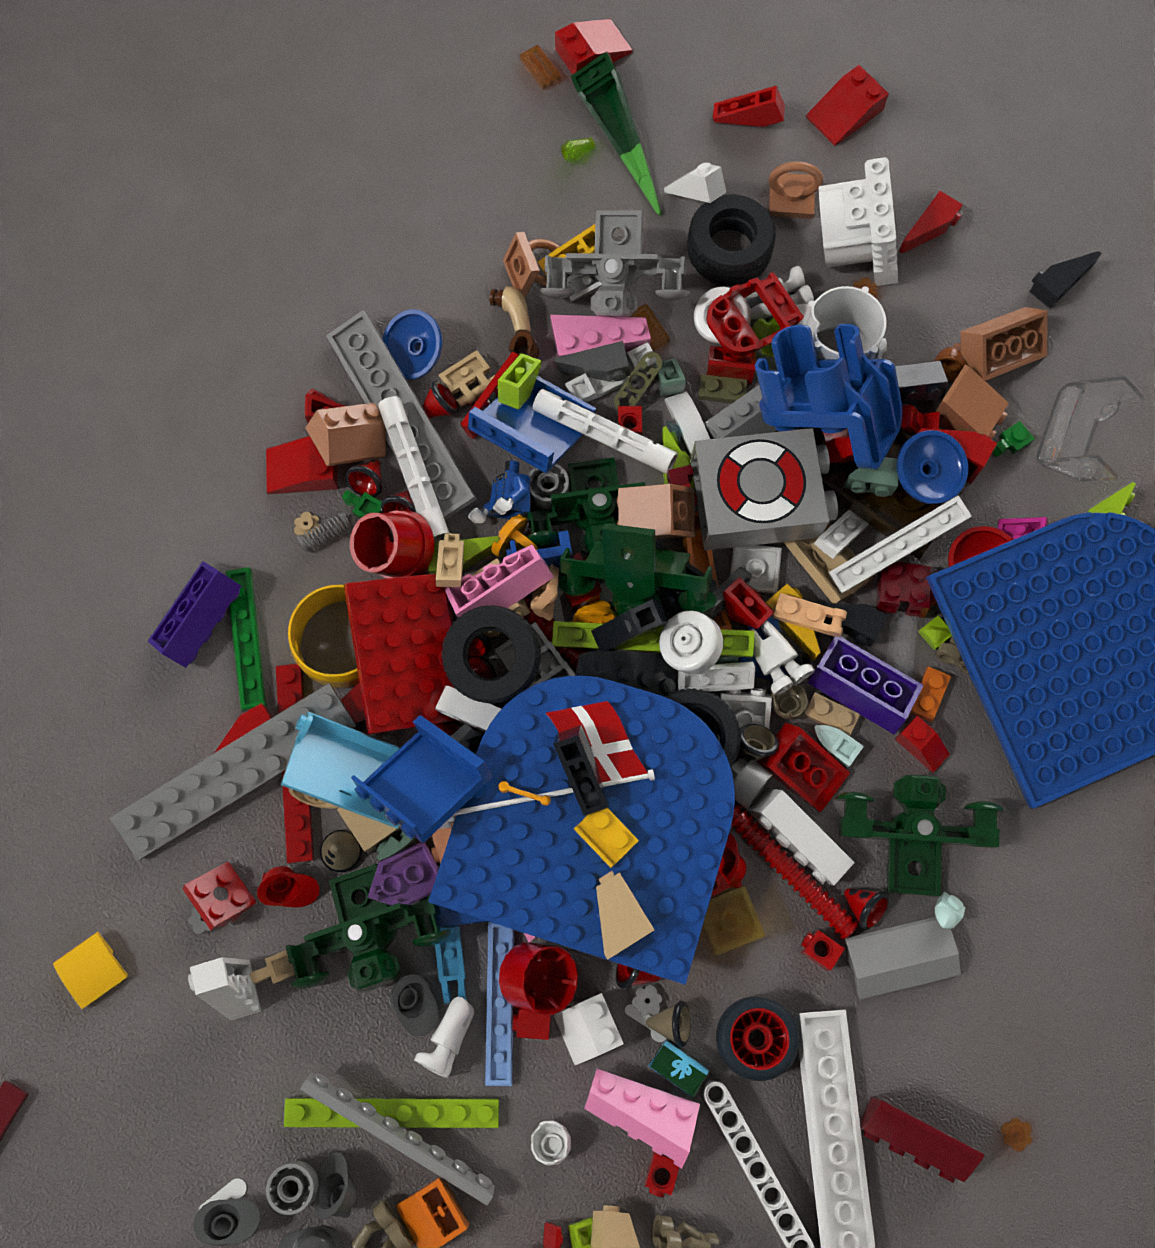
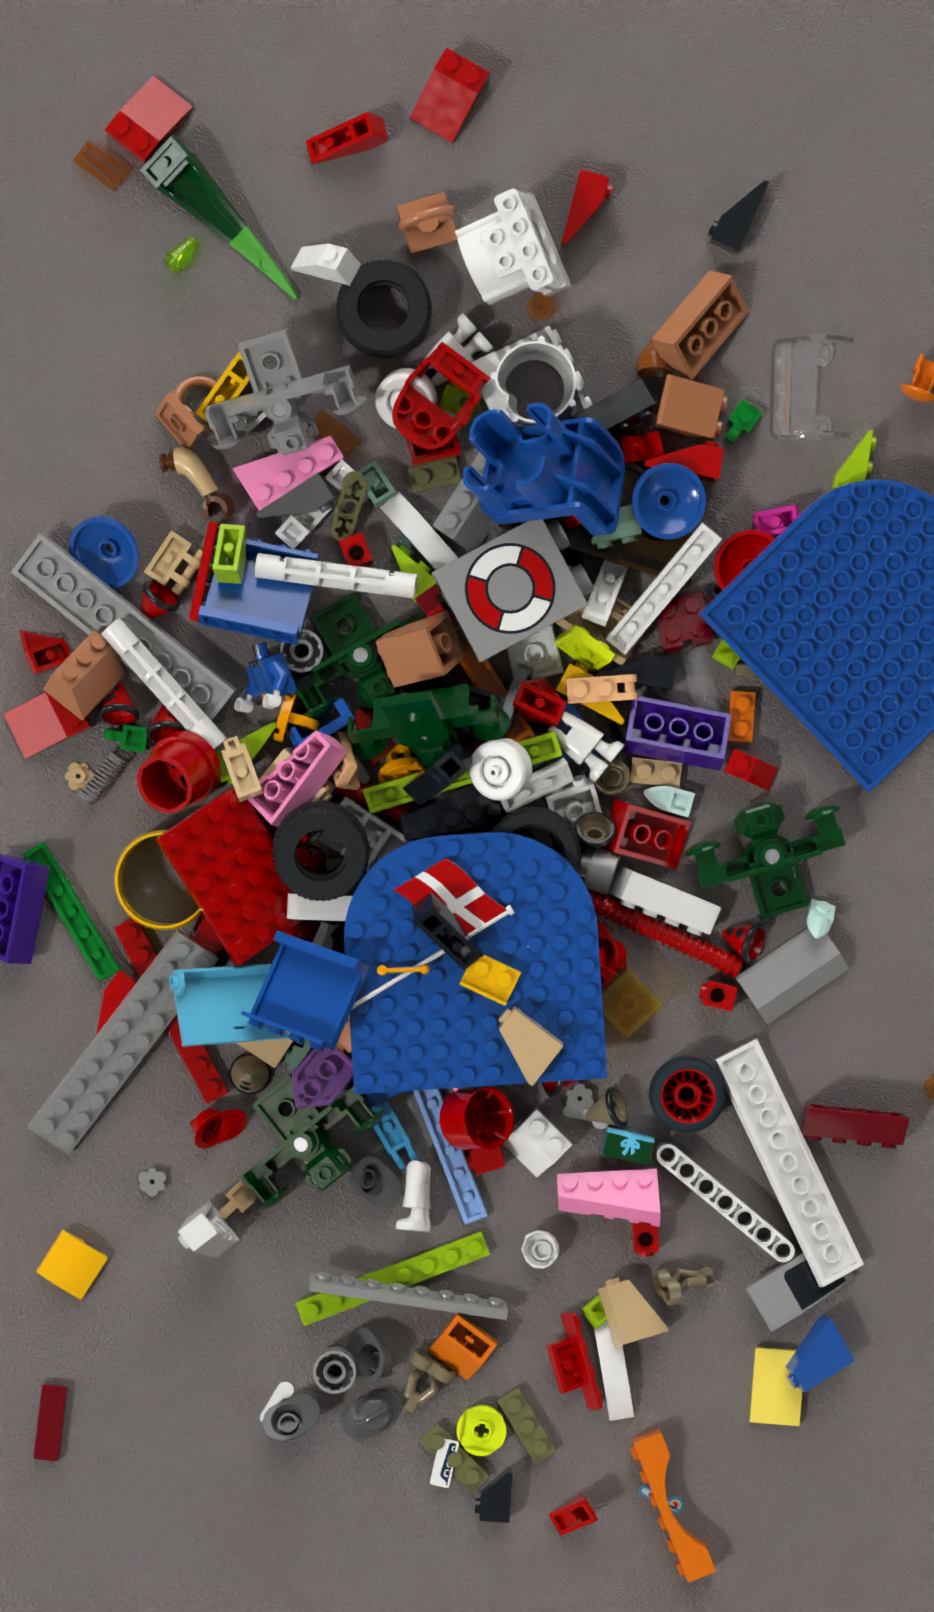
camera: 20 degrees left, 15 degrees up
red piece [182,861,256,931] -> none
none -> neon yellow plate [553,625,615,673]

